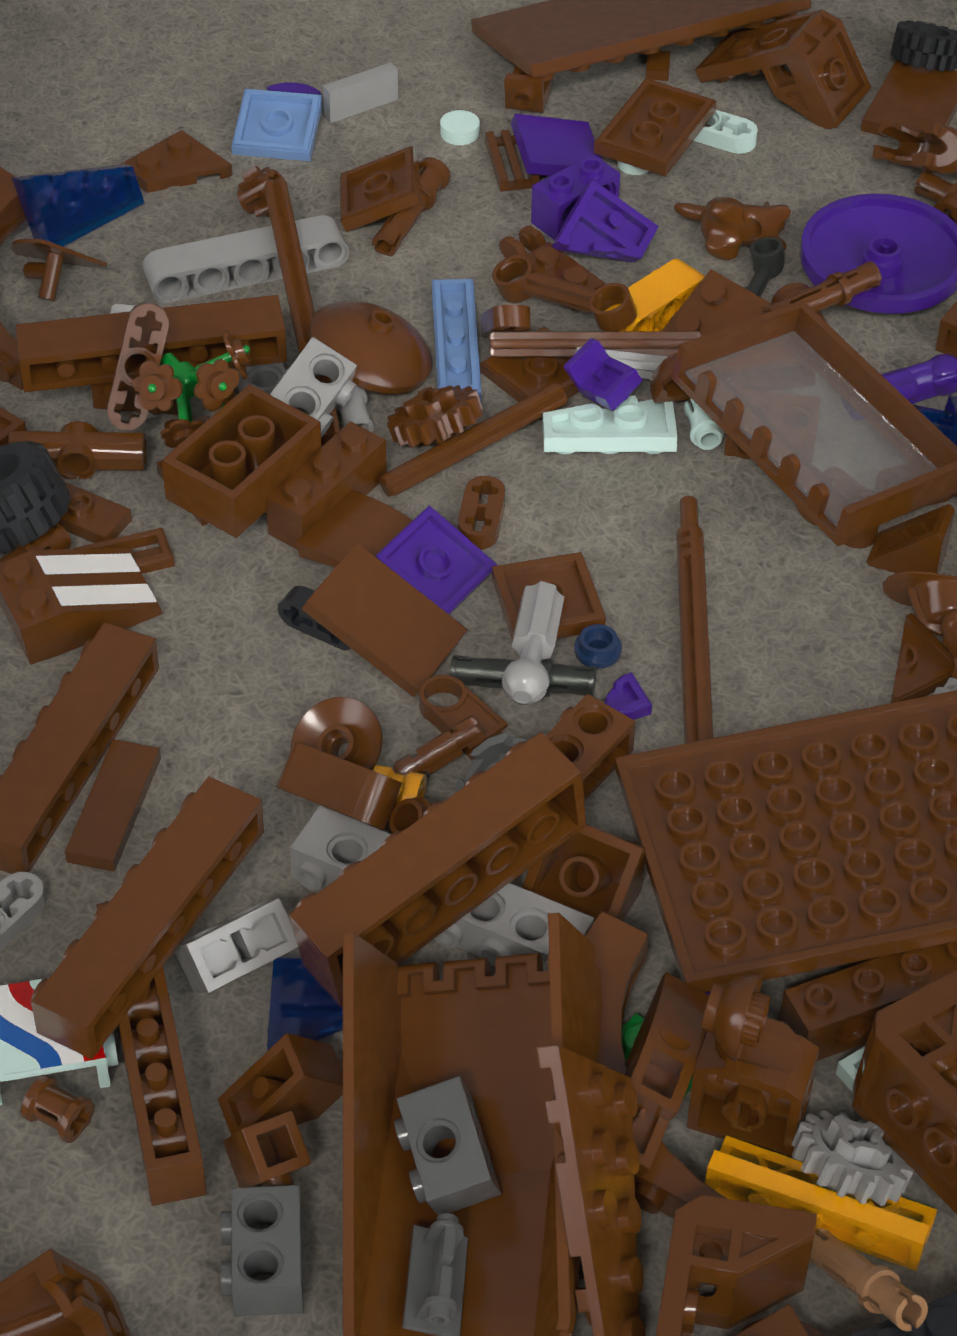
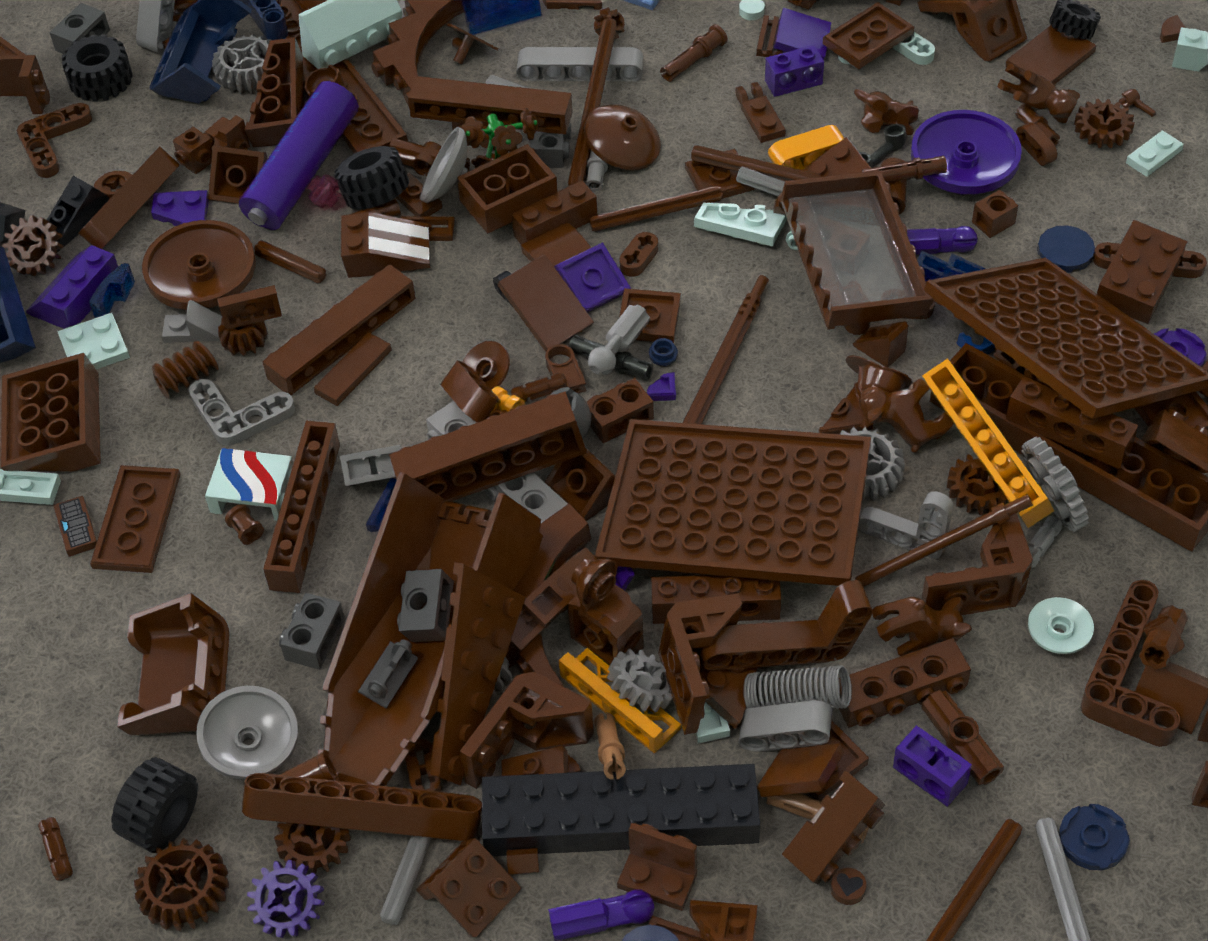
camera: 25 degrees right, 5 degrees up
reddish brown brick [31,776,264,1059] -> none
reddish brown beam [107,302,169,431] -> none
reddish brown slope [217,1033,343,1135] -> none
reddish brown brick [223,1111,312,1188] -> none
light grey brick [270,337,357,438] -> none
reddish brown tile [340,146,421,232] -> none
reddish brown gear [387,385,483,447] -> none
medium blue tile [432,279,481,401] -> none
reddish brown beam [481,305,531,339] -> none
reddish brown piece [492,255,637,331] -> none
dark purple wing [552,179,659,262] -> none
dark purple bracket [564,338,643,411] -> none
none -> light grey dish [420,127,468,203]

